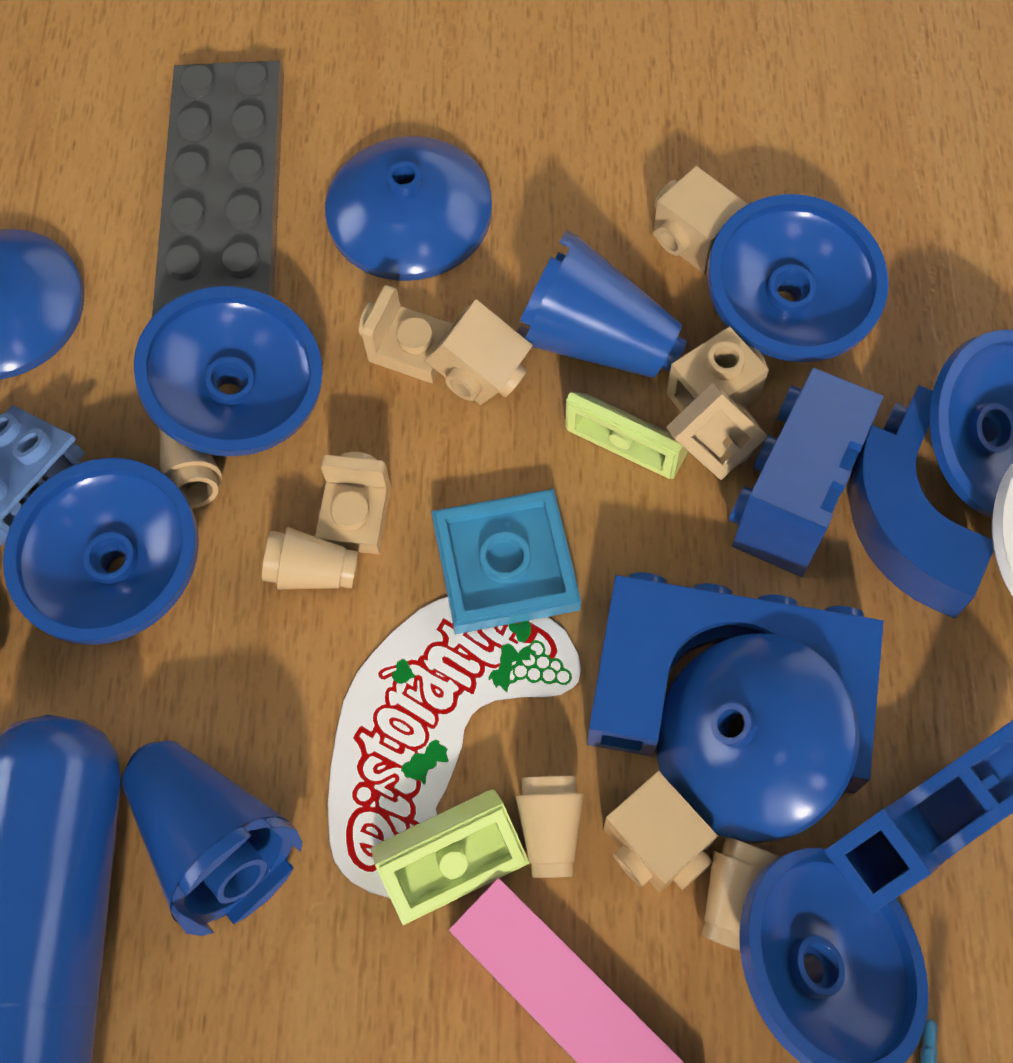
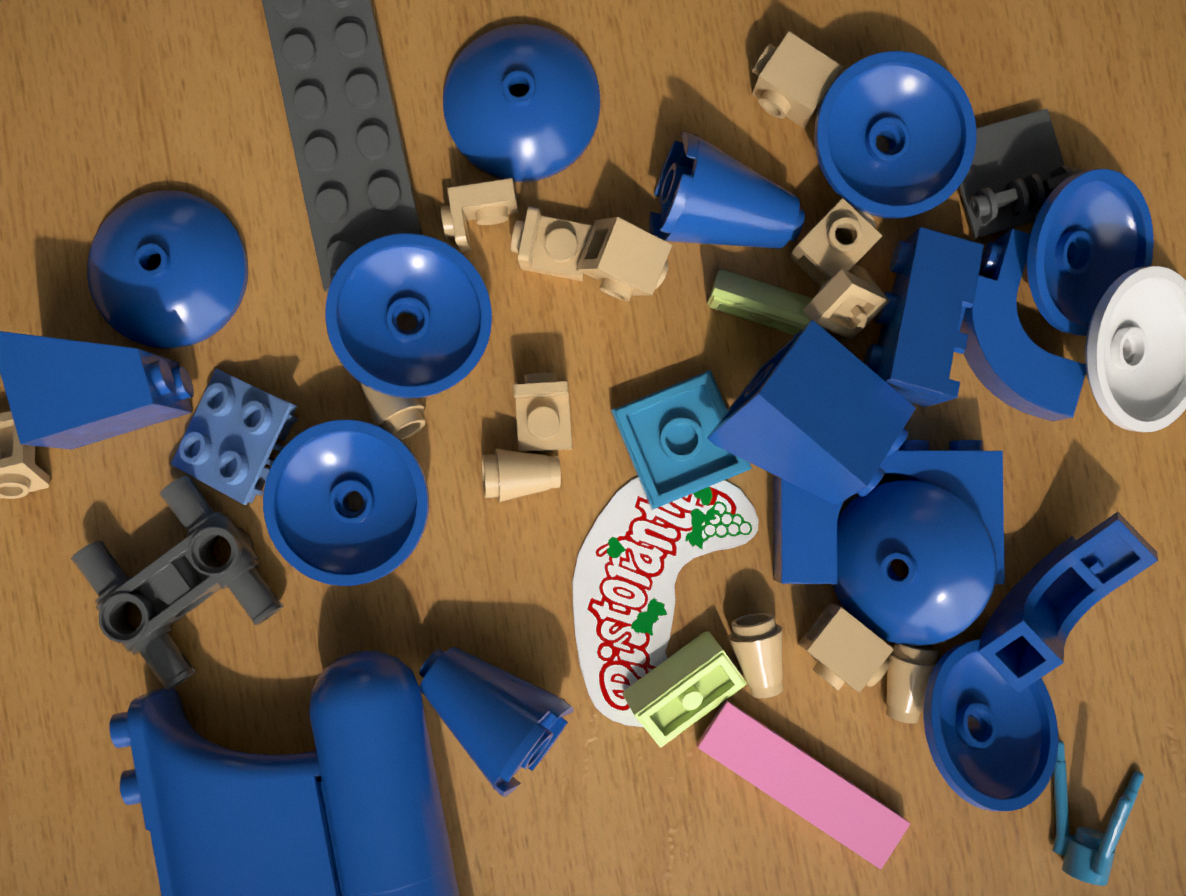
camera: 10 degrees left, 20 degrees up
none -> tan bracket [441,178,519,252]
none -> blue slope [707,319,916,505]
none -> dark grey hinge [959,108,1081,239]

